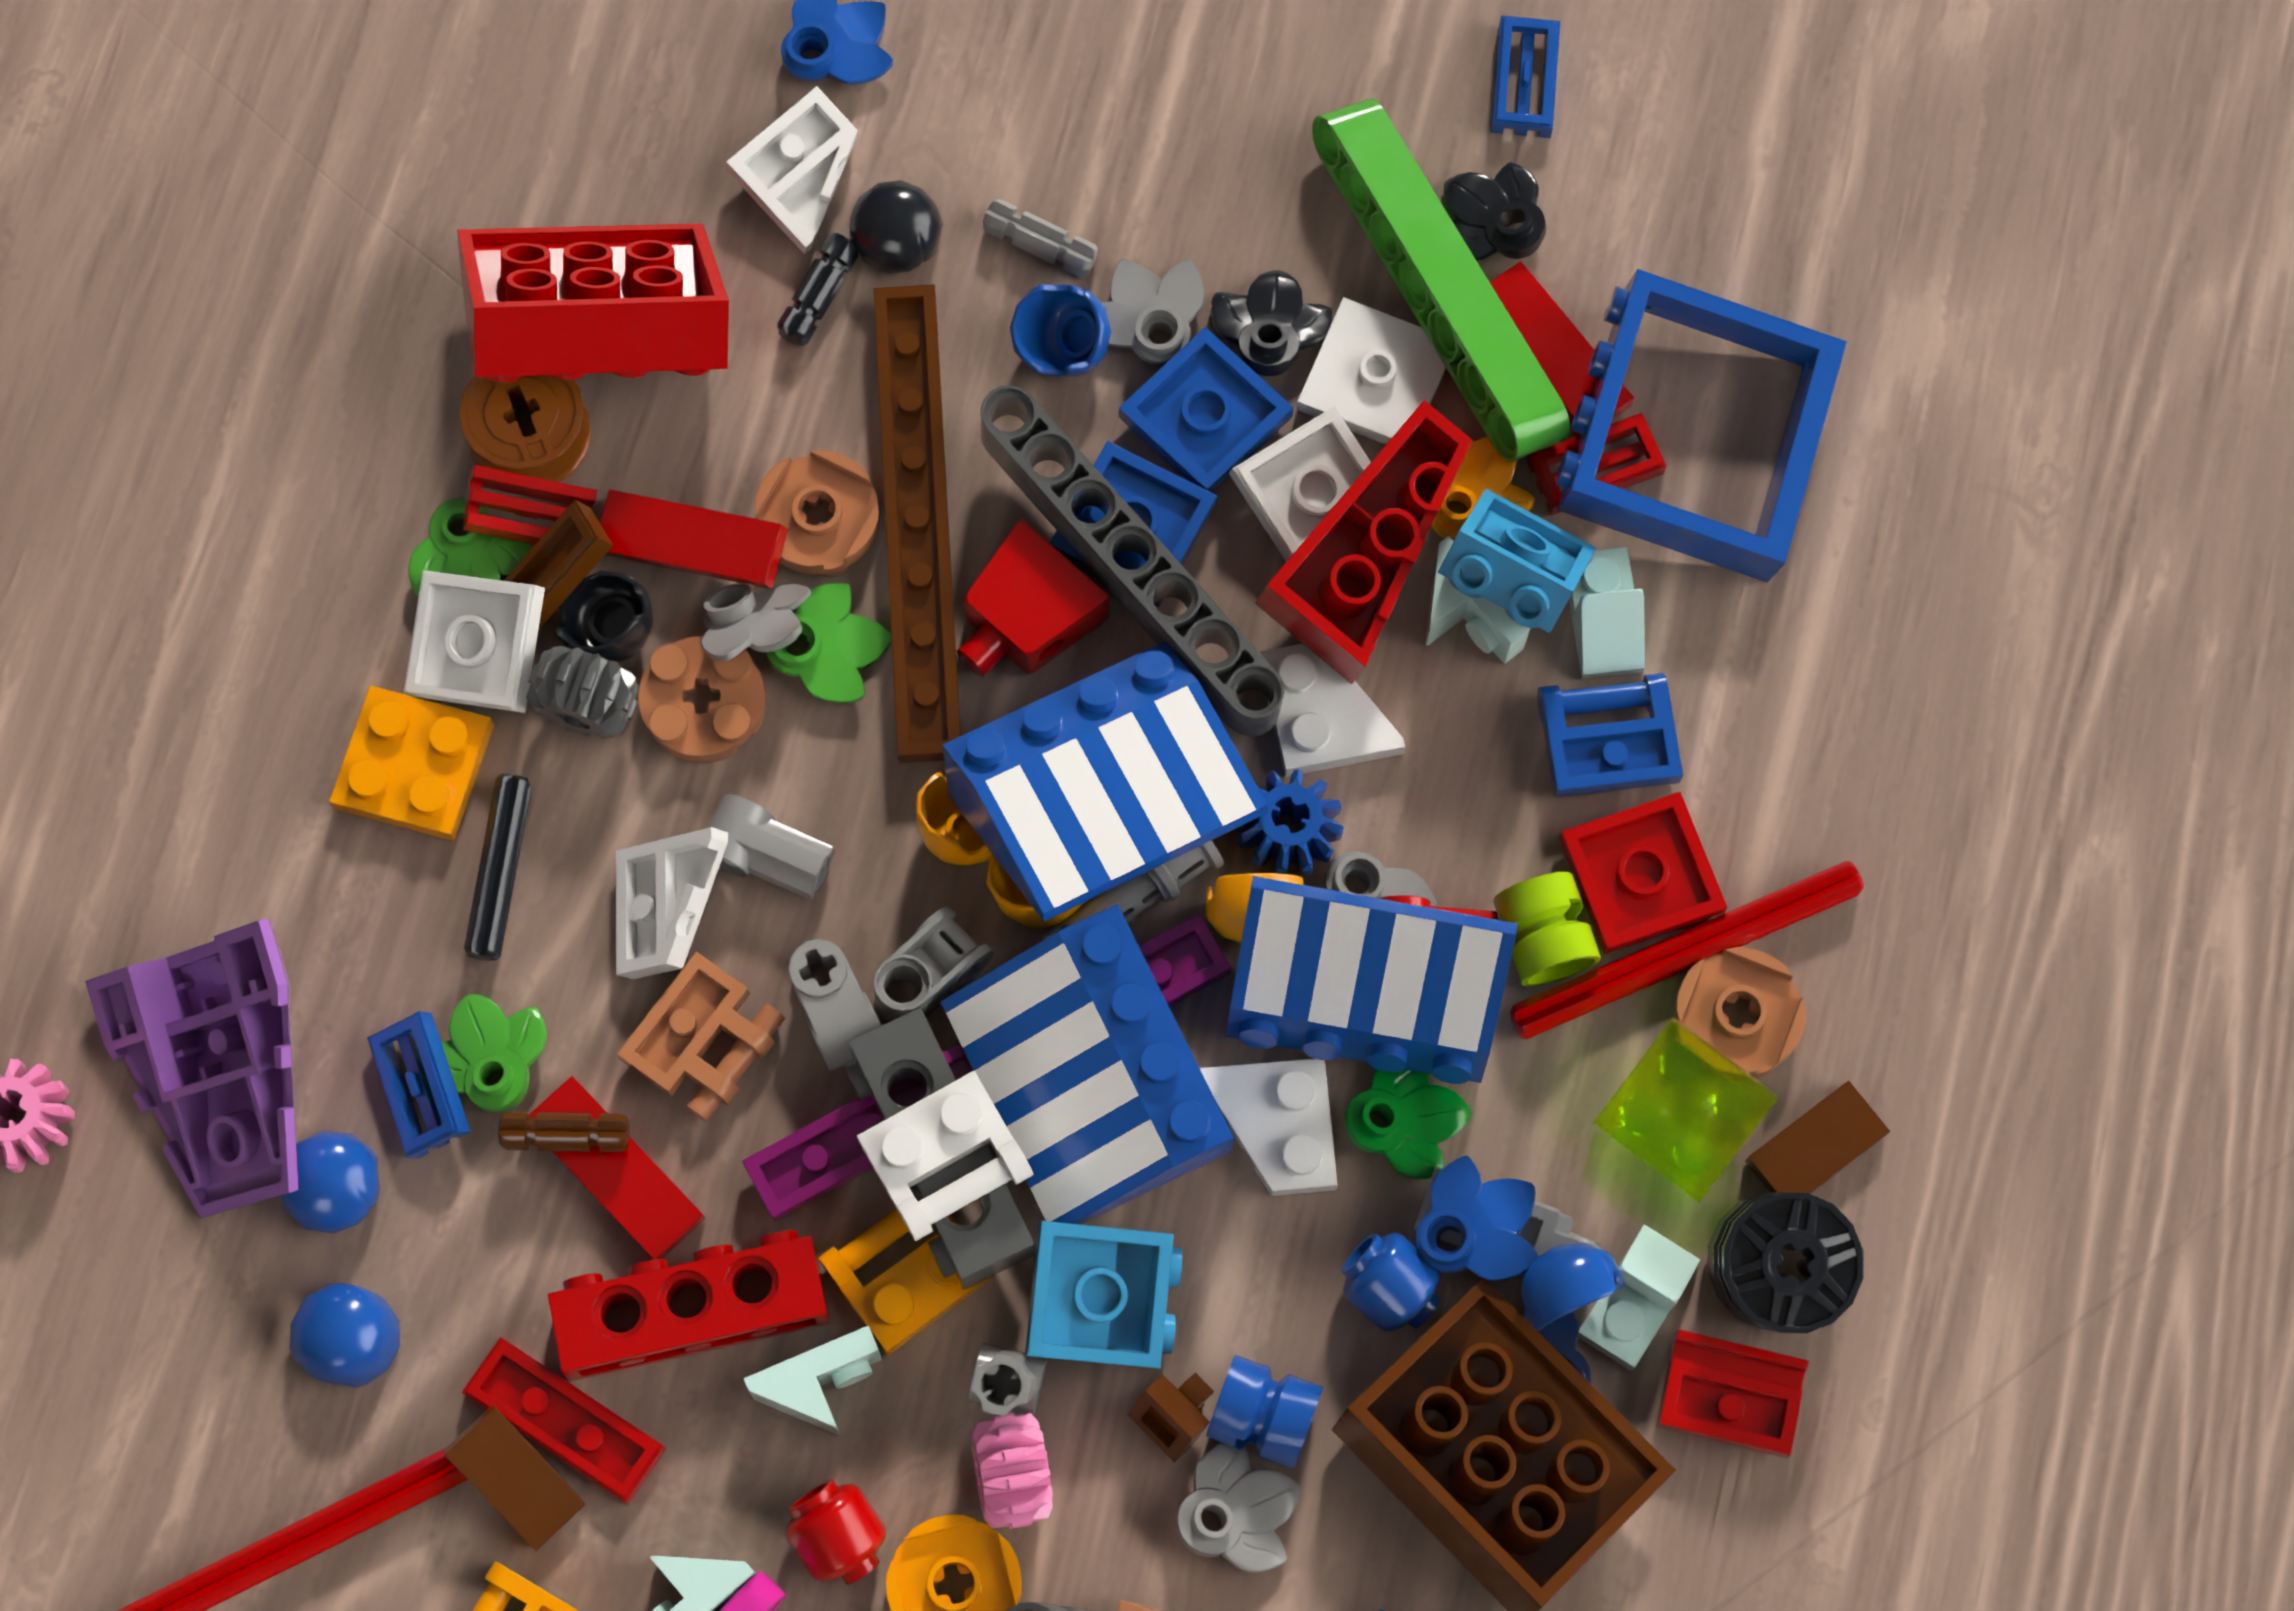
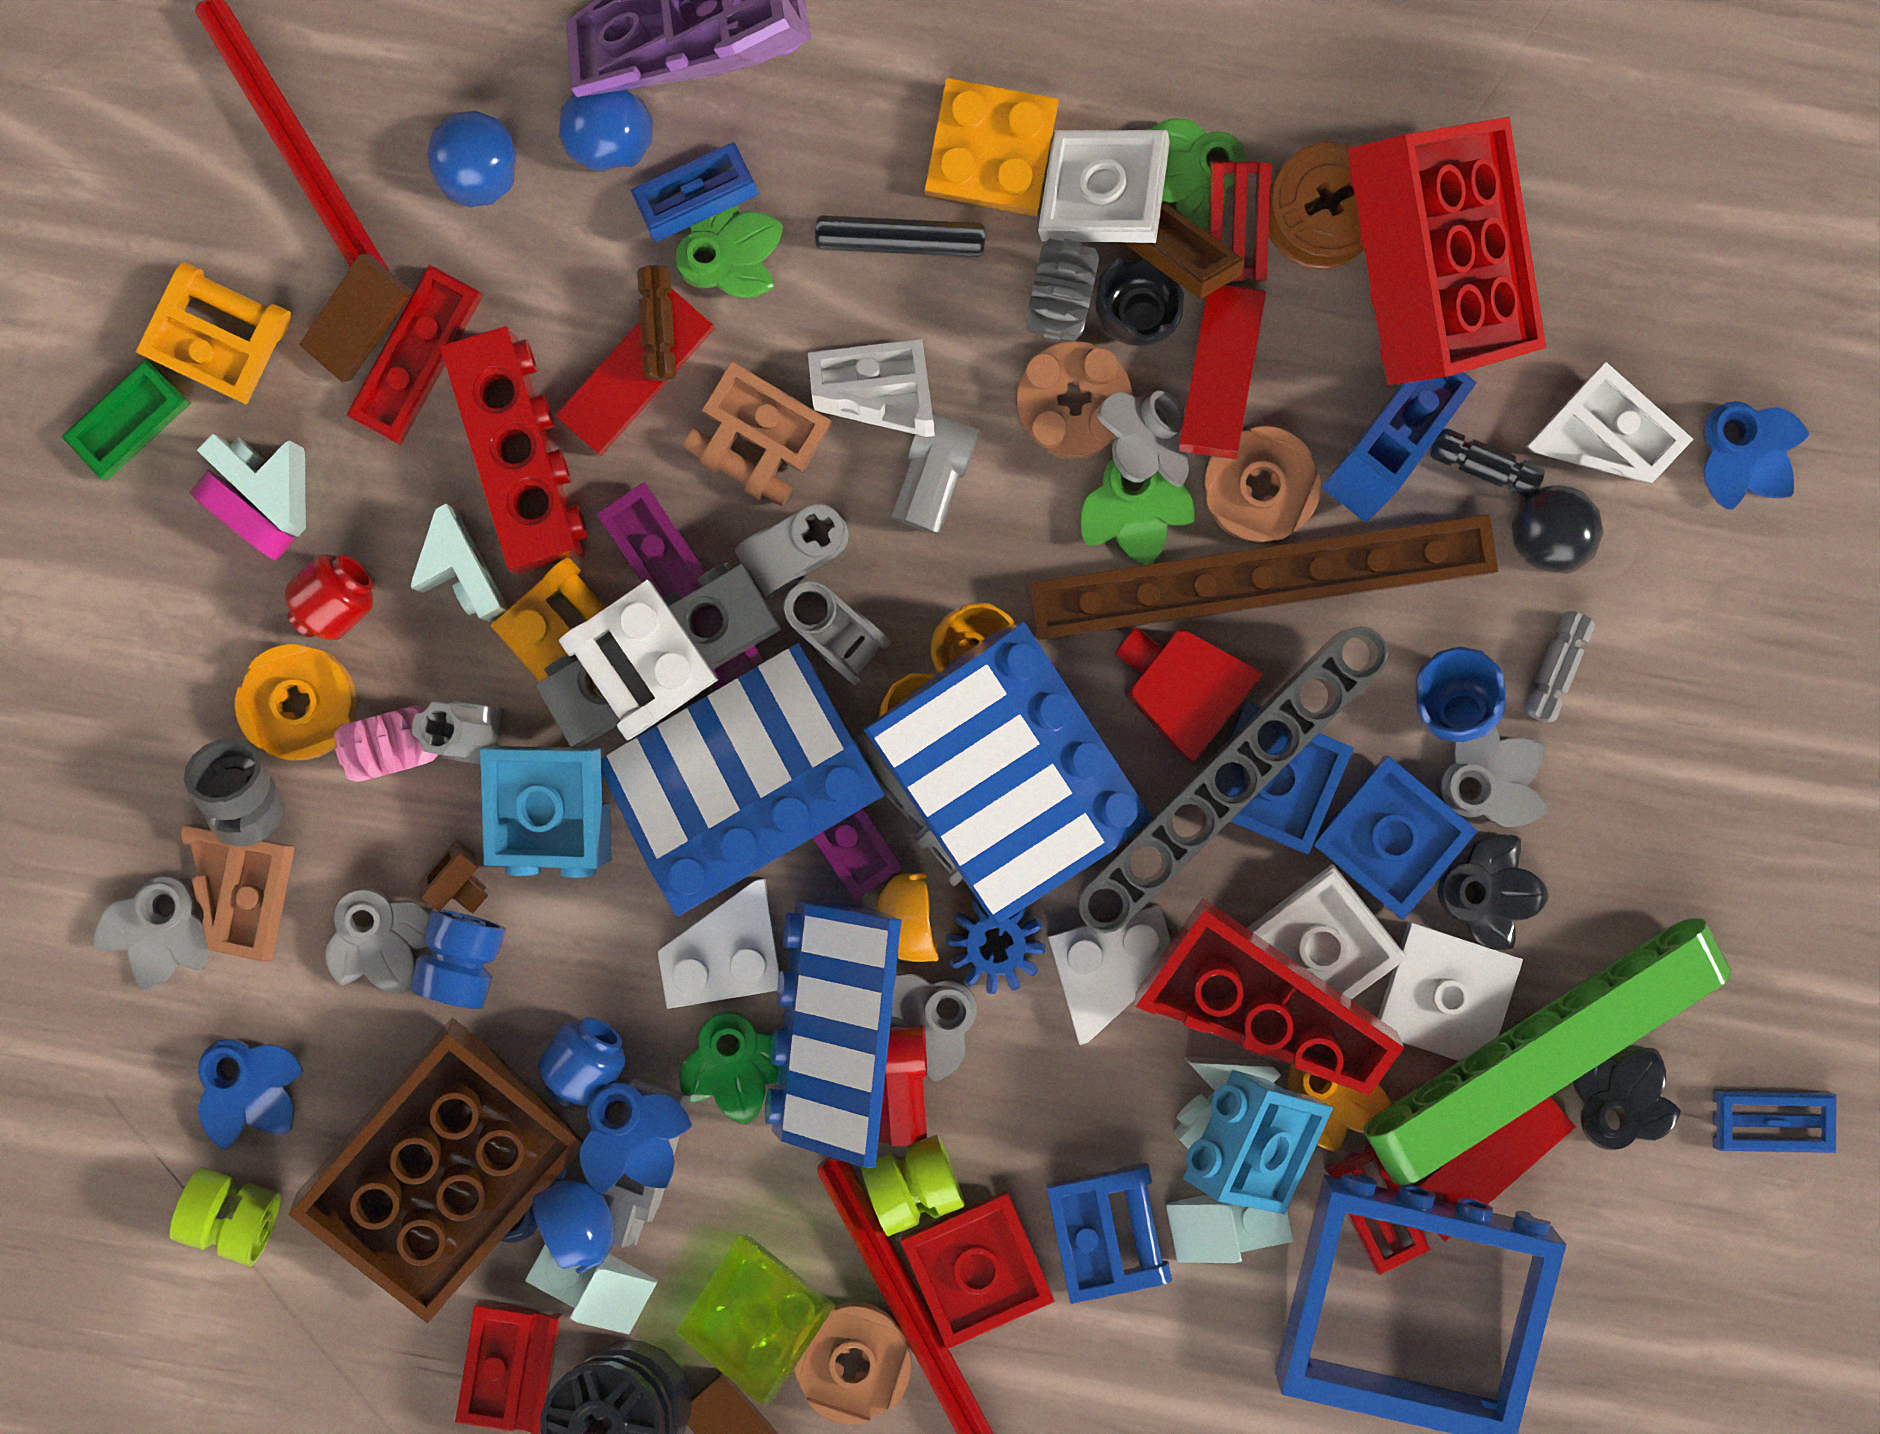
camera: 90 degrees right, 15 degrees up
none -> blue slope [1321,372,1477,523]

